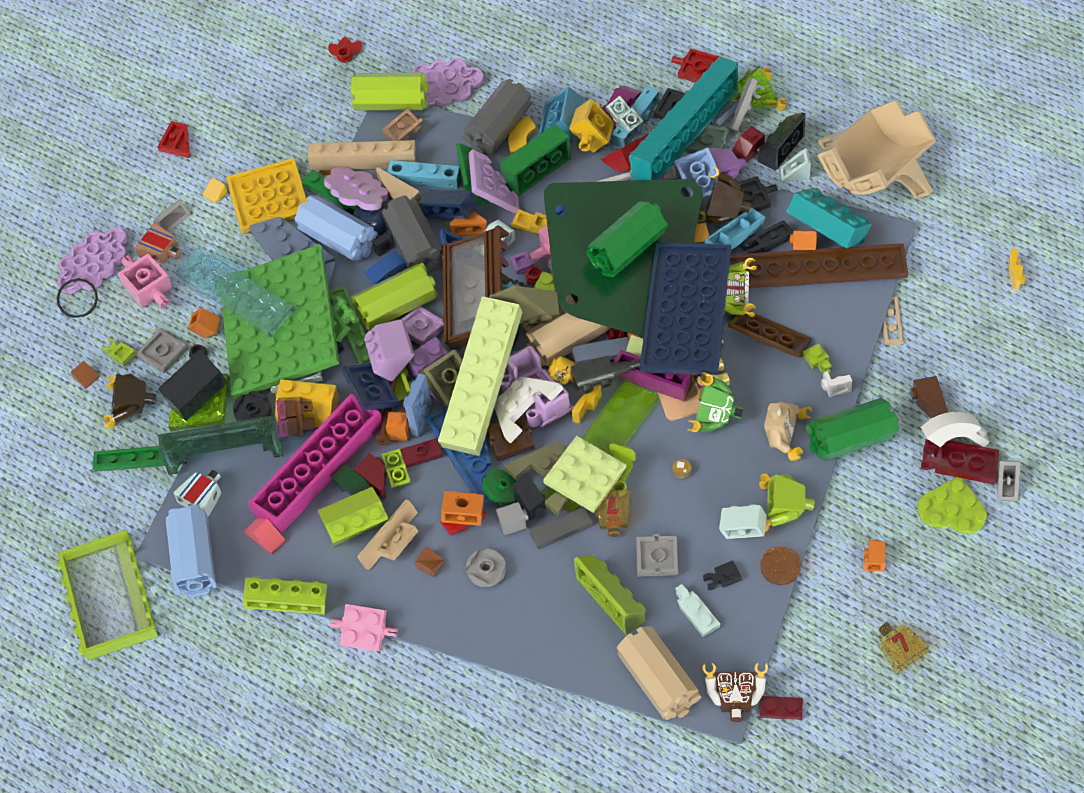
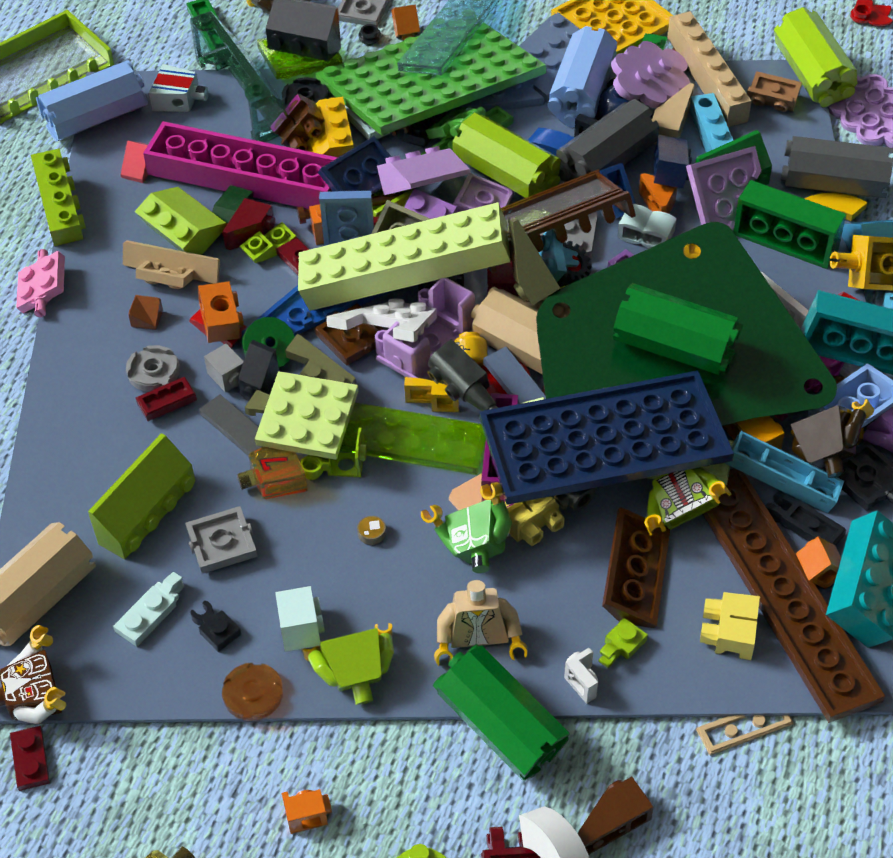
camera: 65 degrees right, 5 degrees down
none -> dark red plate [136,377,197,422]
none -> light yellow hips [700,592,760,660]

